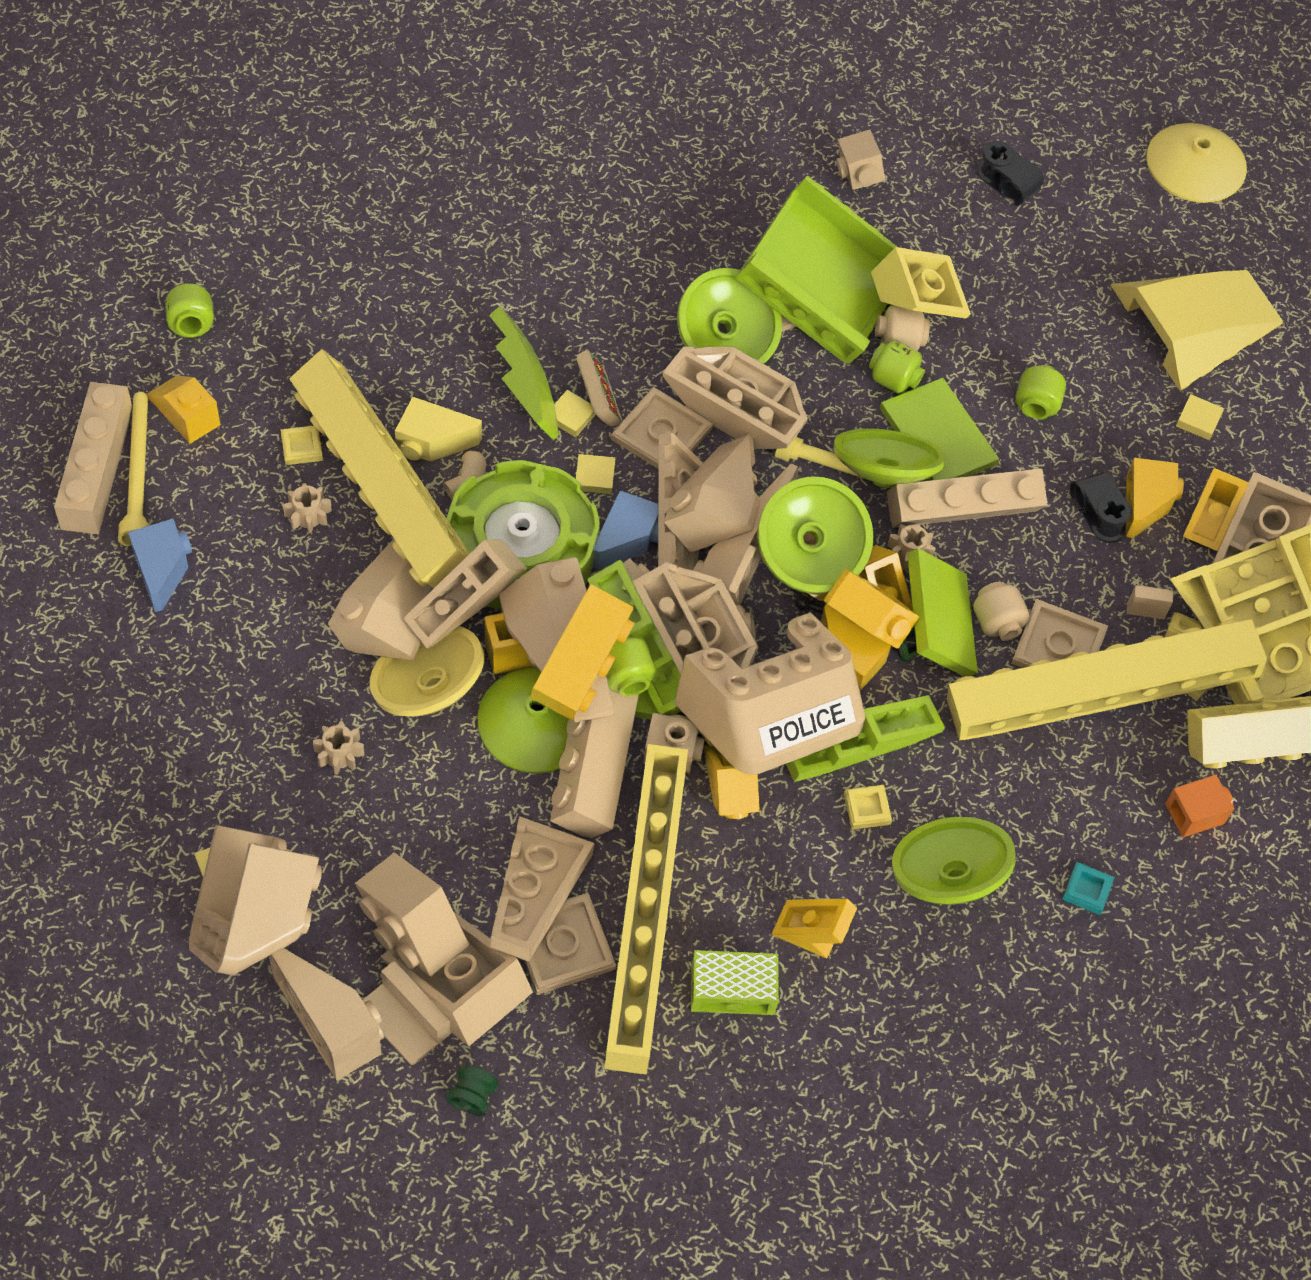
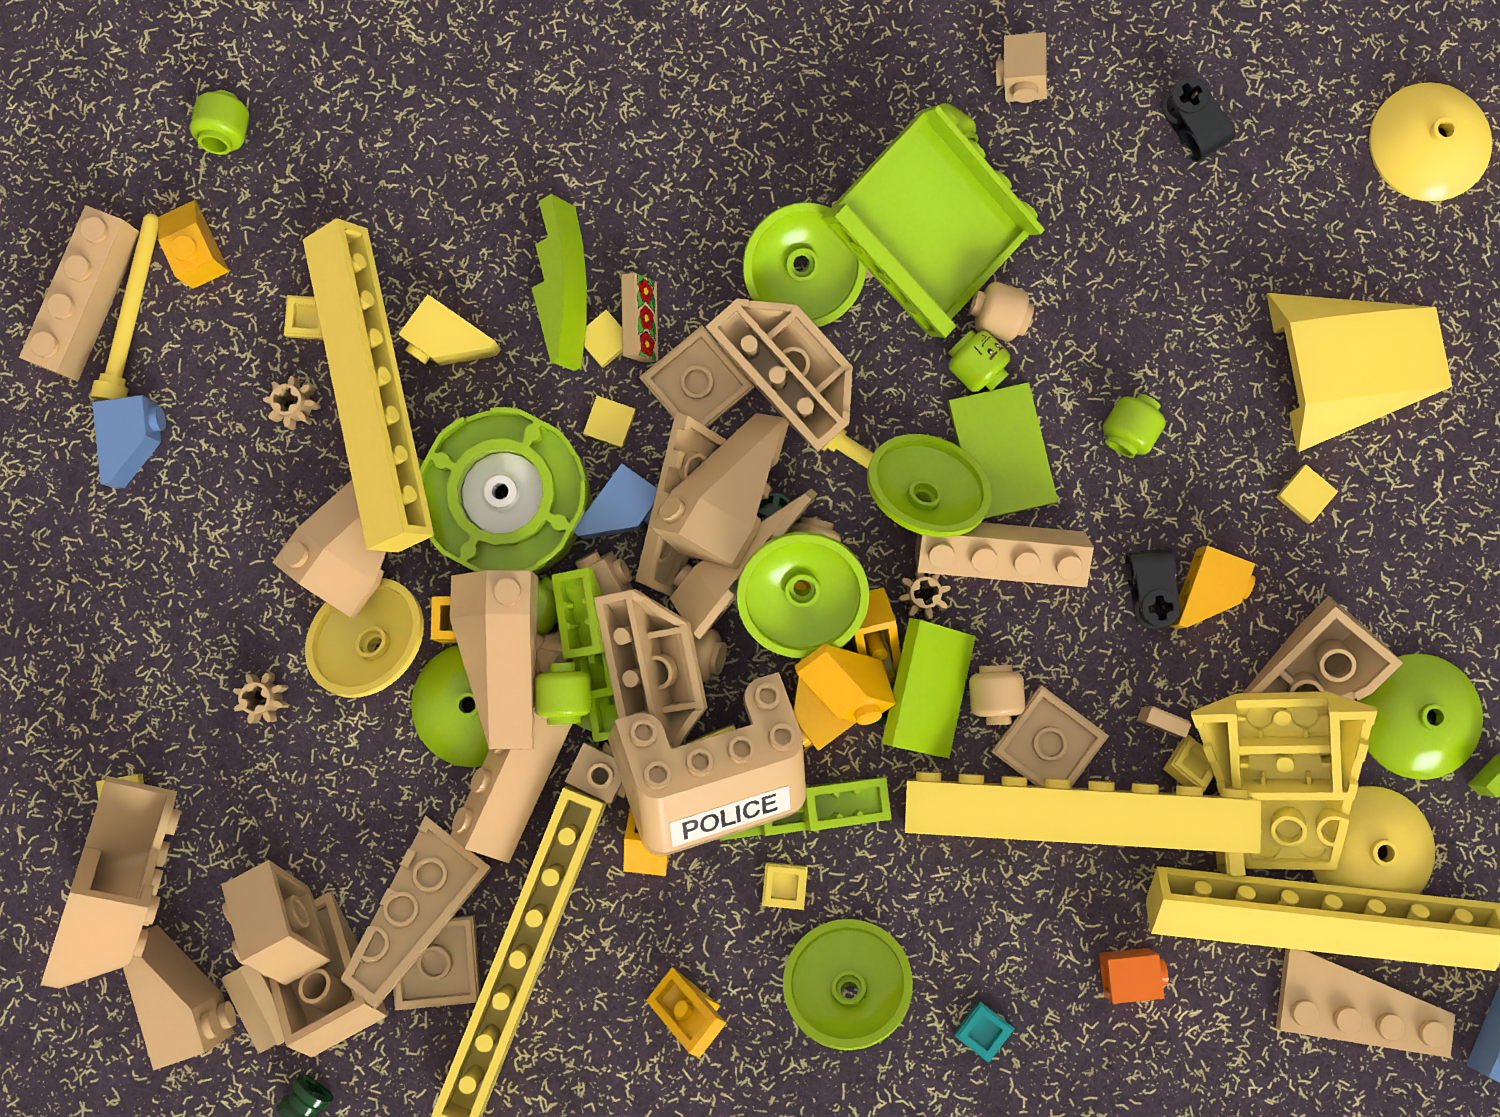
camera: 25 degrees right, 25 degrees up
tan slope [403,539,527,648] -> none
tan arm [443,451,487,500] -> none
yellow brick [530,584,635,721] -> none
lime panel [691,950,779,1015] -> none
light yellow slope [871,247,971,318] -> none
yellow slope [1183,468,1249,551] -> none

